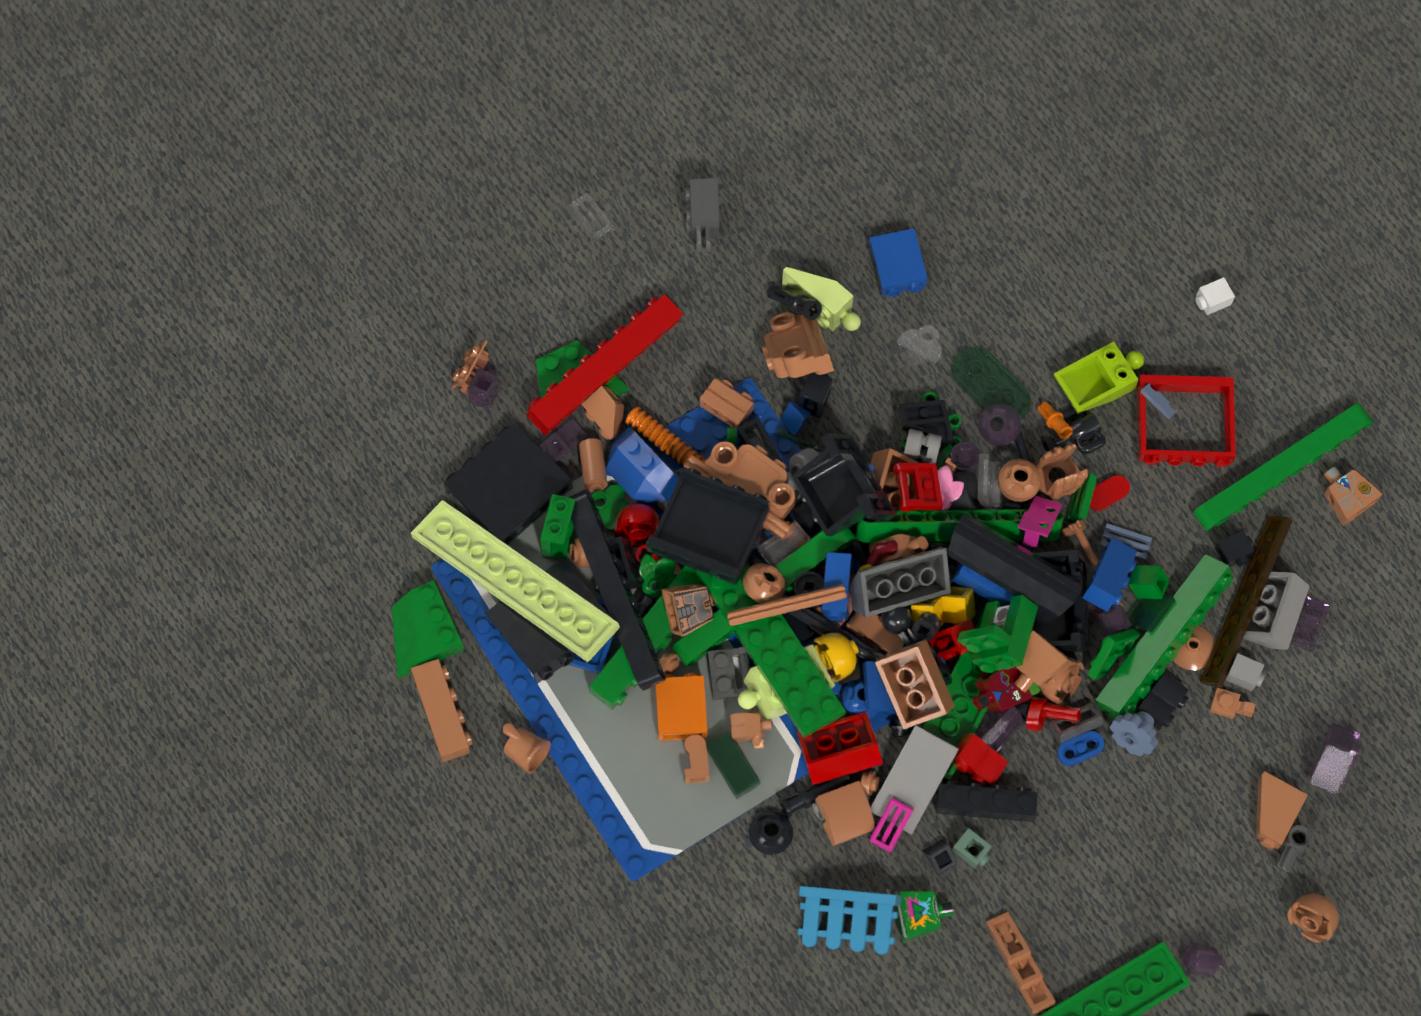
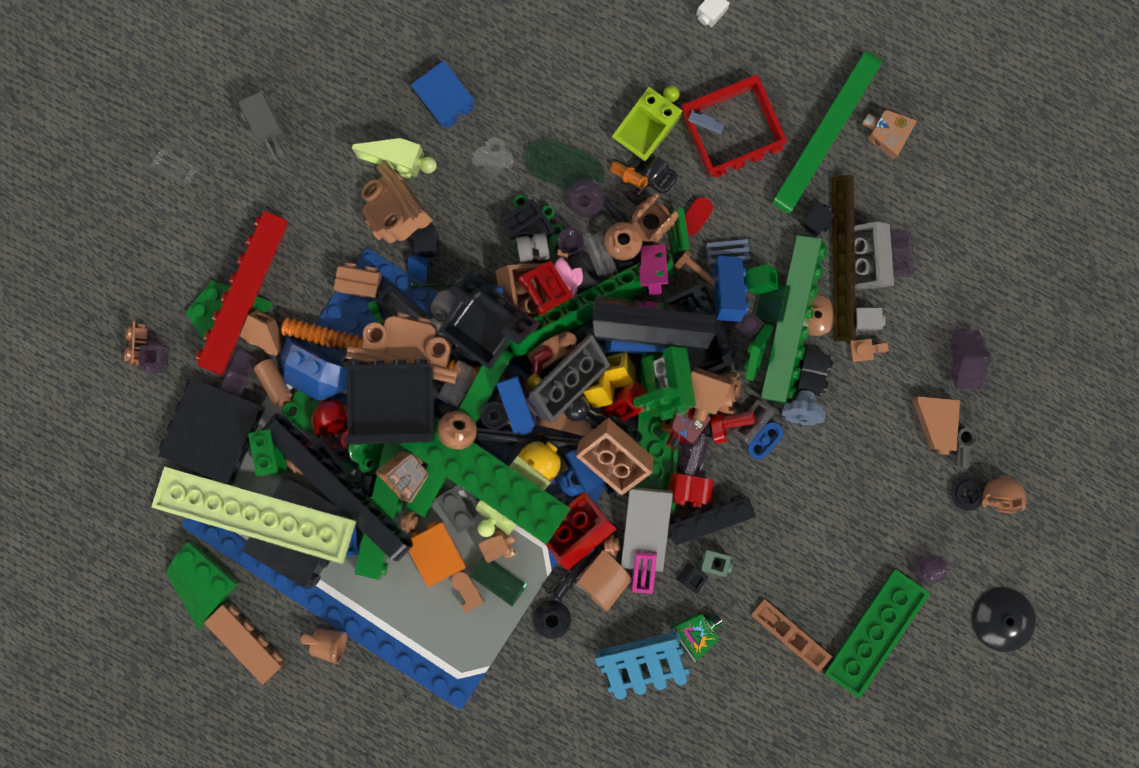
camera: 25 degrees left, 15 degrees up
nougat axle [727,584,847,626] -> none
black pin [767,285,822,320] -> none
black wheel [912,612,941,642] -> none
none -> black gear [951,477,984,511]

